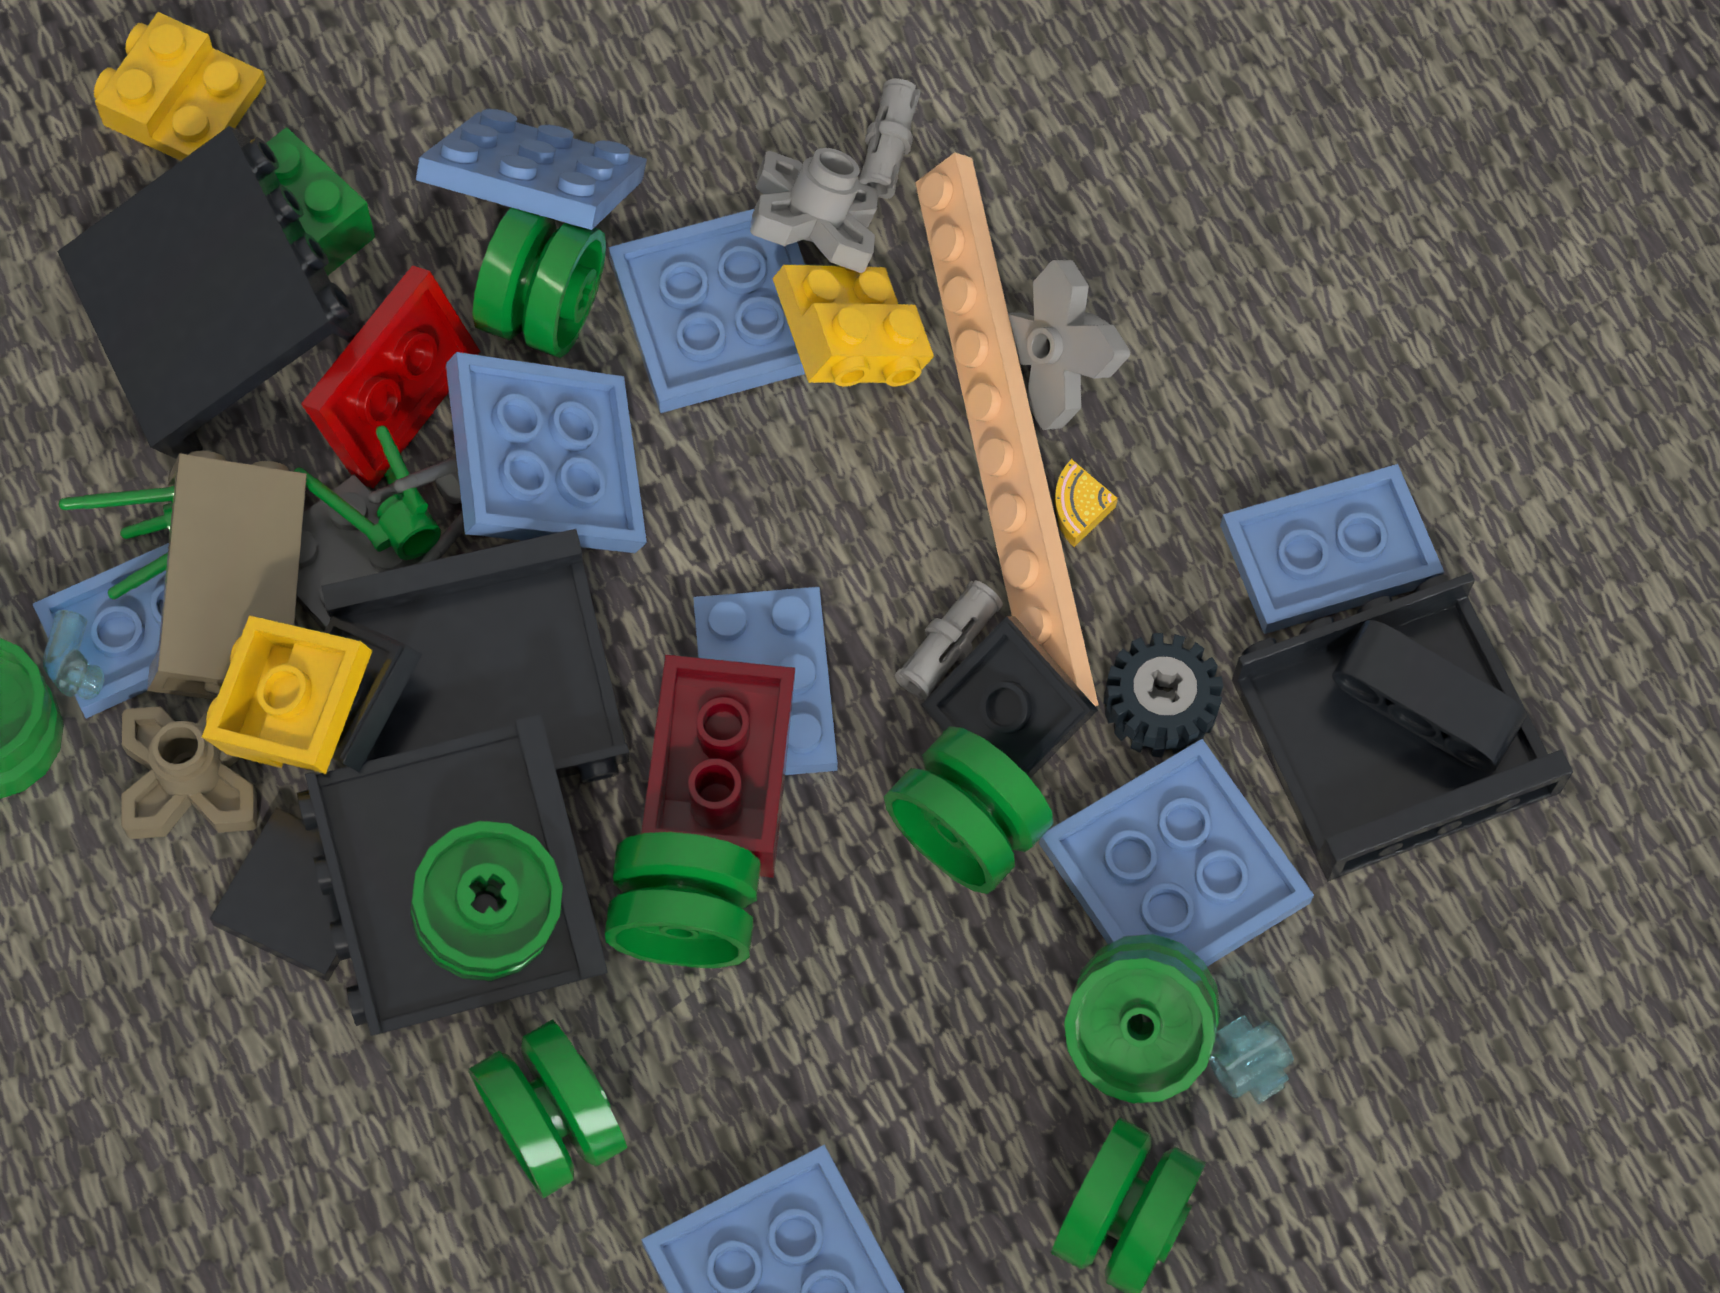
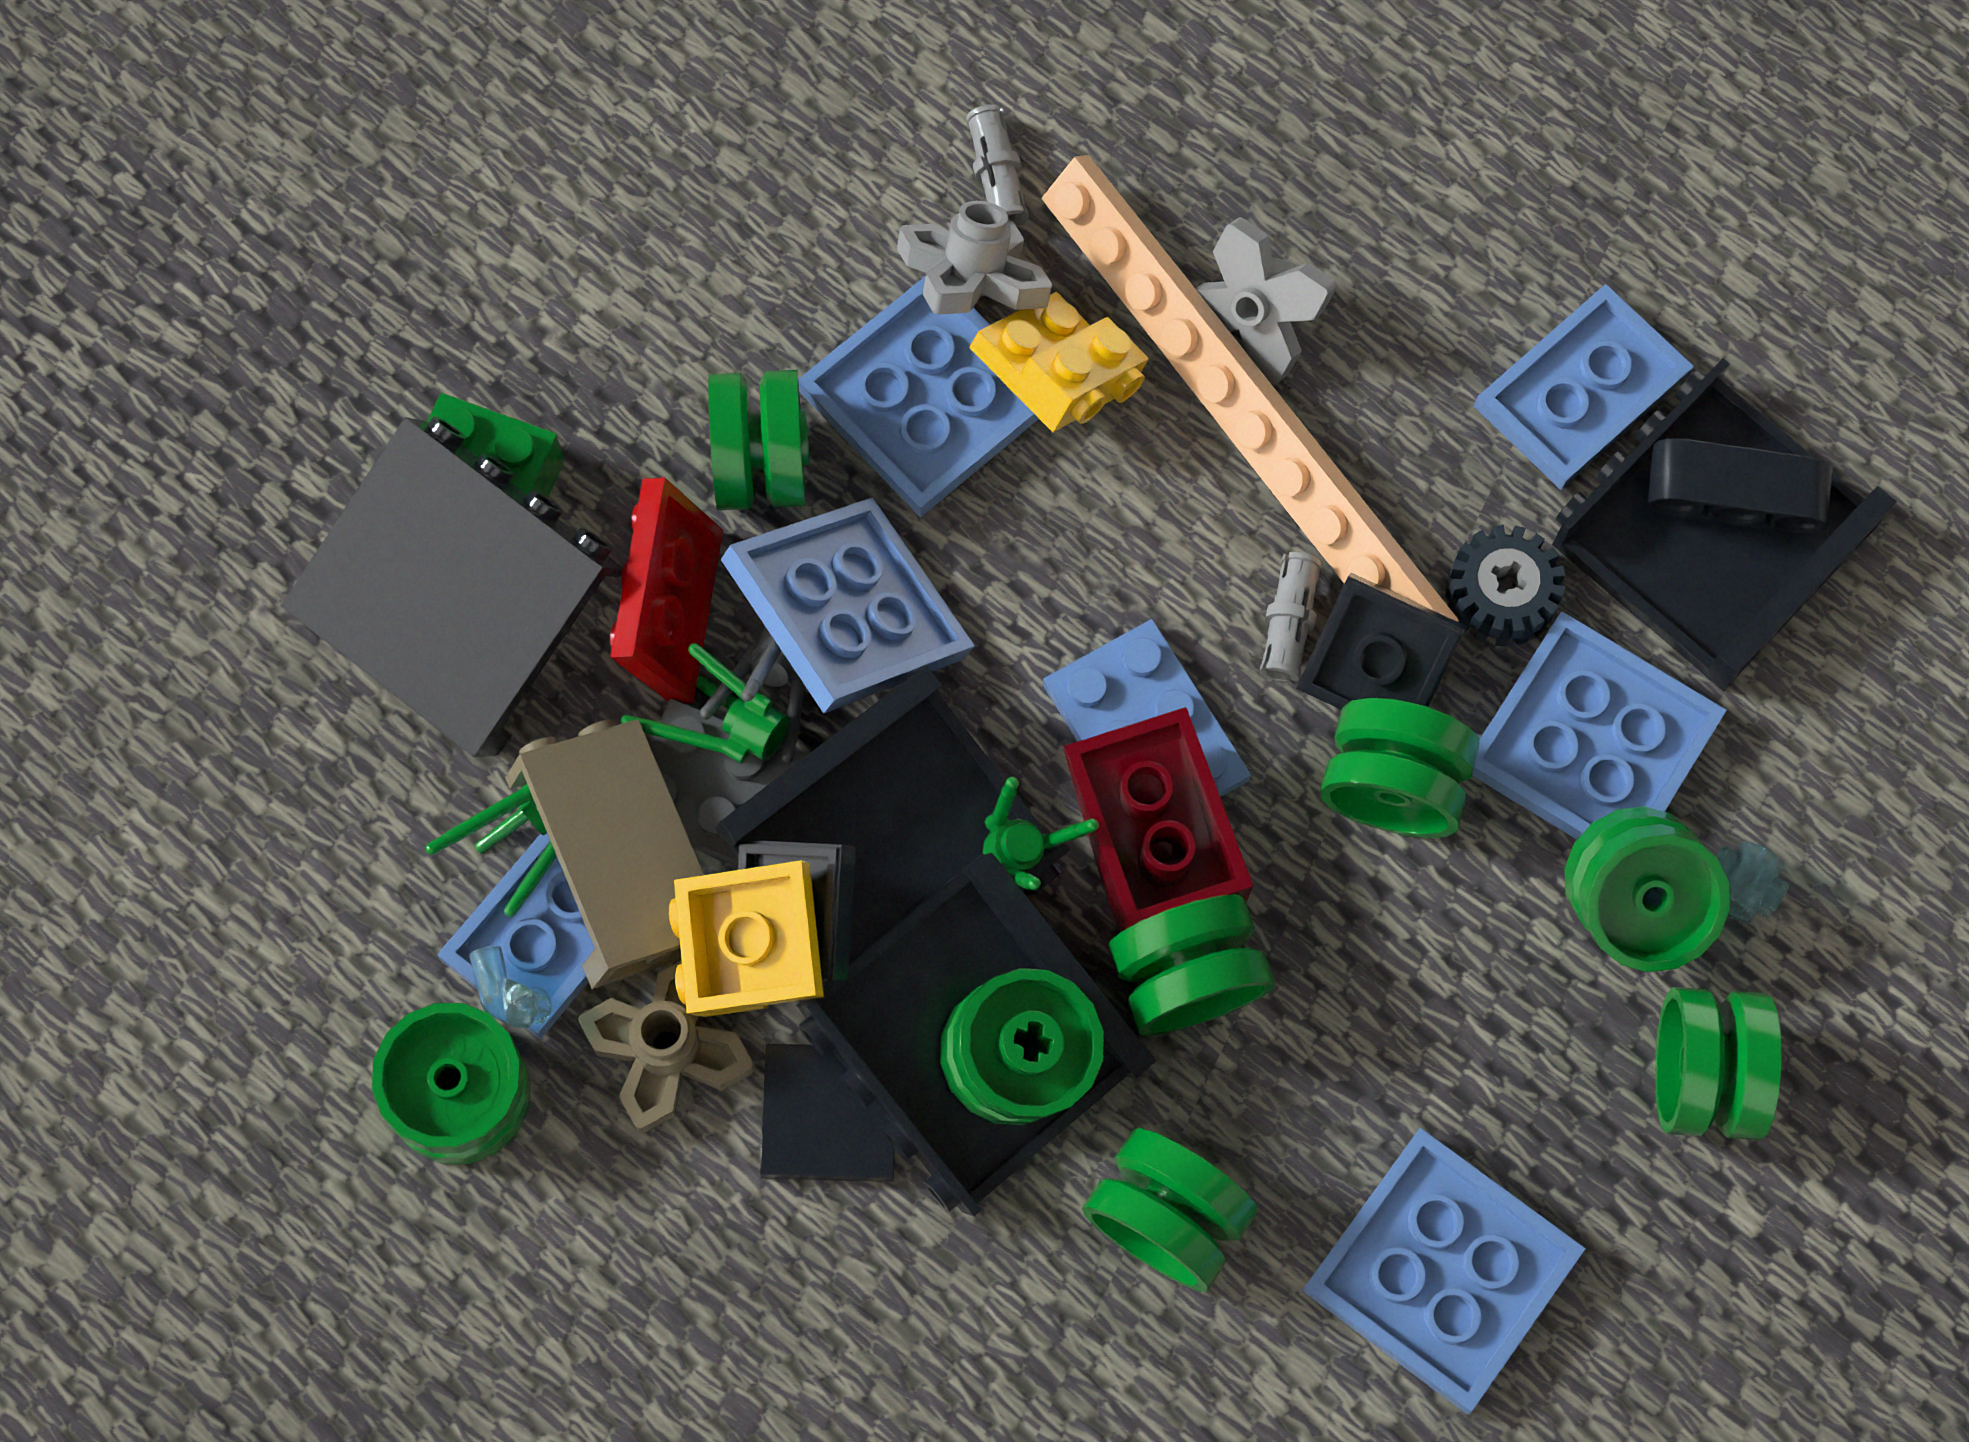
camera: 25 degrees left, 5 degrees up
yellow plate [94,12,266,161] -> none
medium blue plate [416,109,647,230] -> none
yellow tile [1055,459,1118,547] -> none
none -> green plant [983,777,1099,890]

